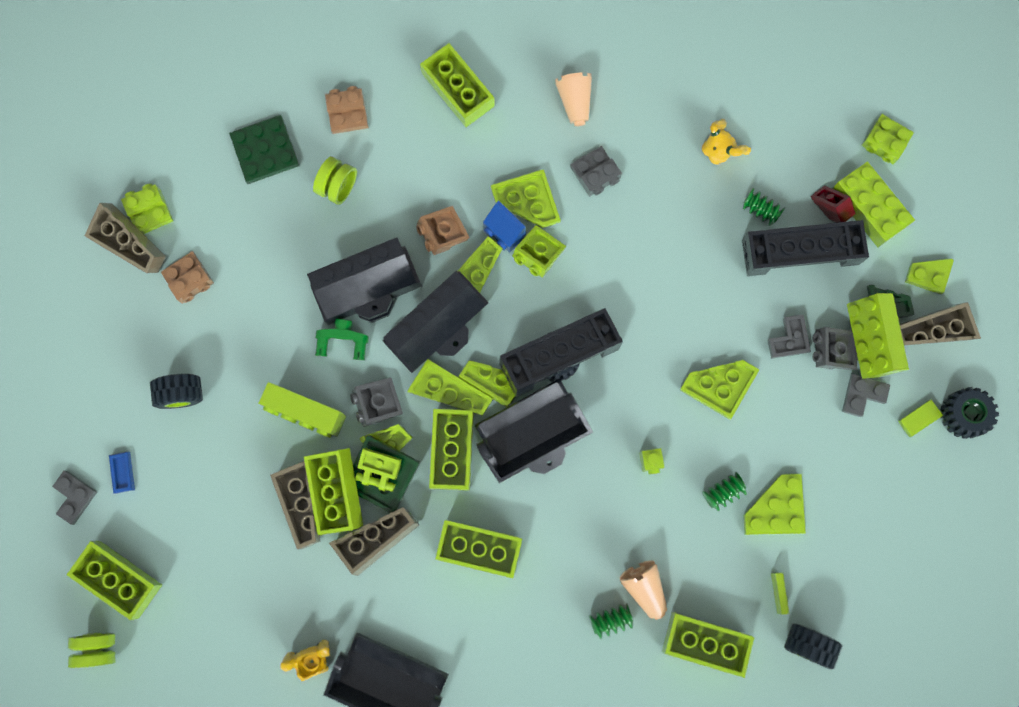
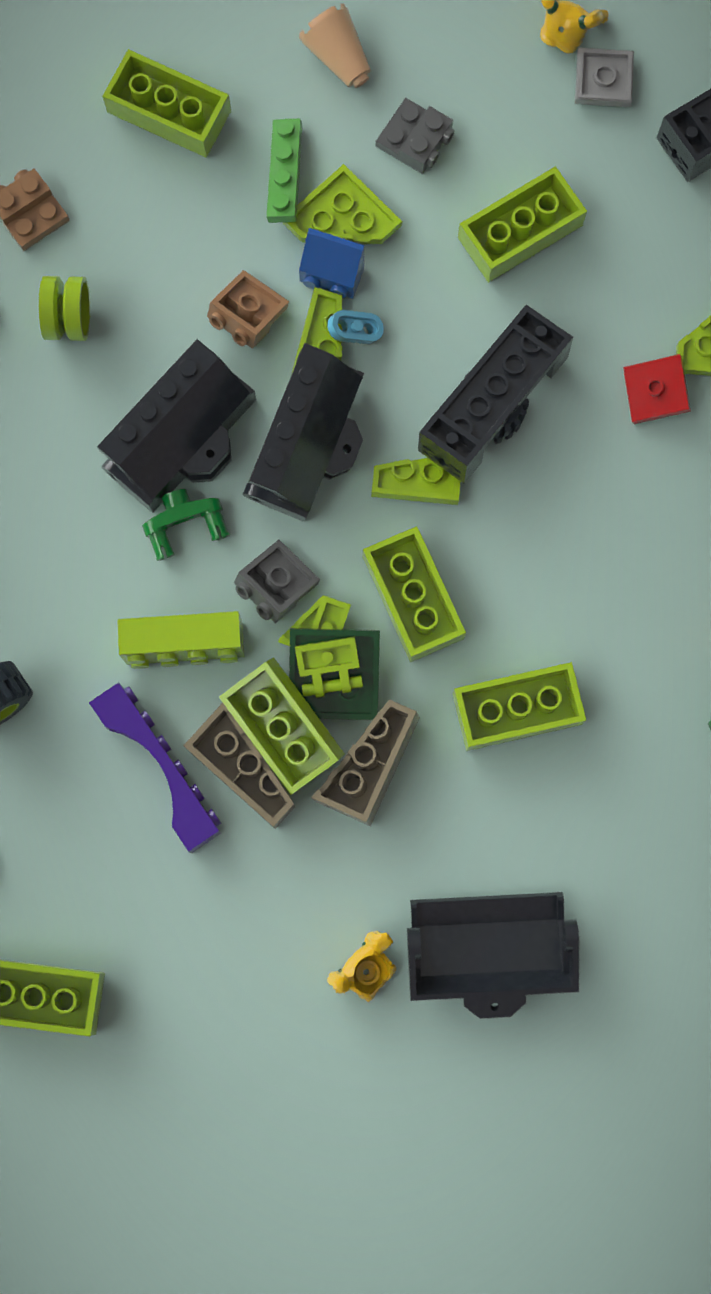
camera: 30 degrees left, 0 degrees up
lime wheel [68,632,115,668] -> none
lime wing [407,359,493,416] -> none
black piece [475,378,593,483] -> none
lime plate [512,225,566,278] -> none
lime brick [639,448,665,475] -> none
green piece [742,188,785,226] -> none
none -> dark purple arch [88,682,222,853]
none -> bright green plate [266,118,302,223]
none -> medium azure plate [327,310,384,344]
none -> lime brick [458,166,587,283]
none -> light grey plate [575,48,634,107]
none -> red plate [623,354,691,424]

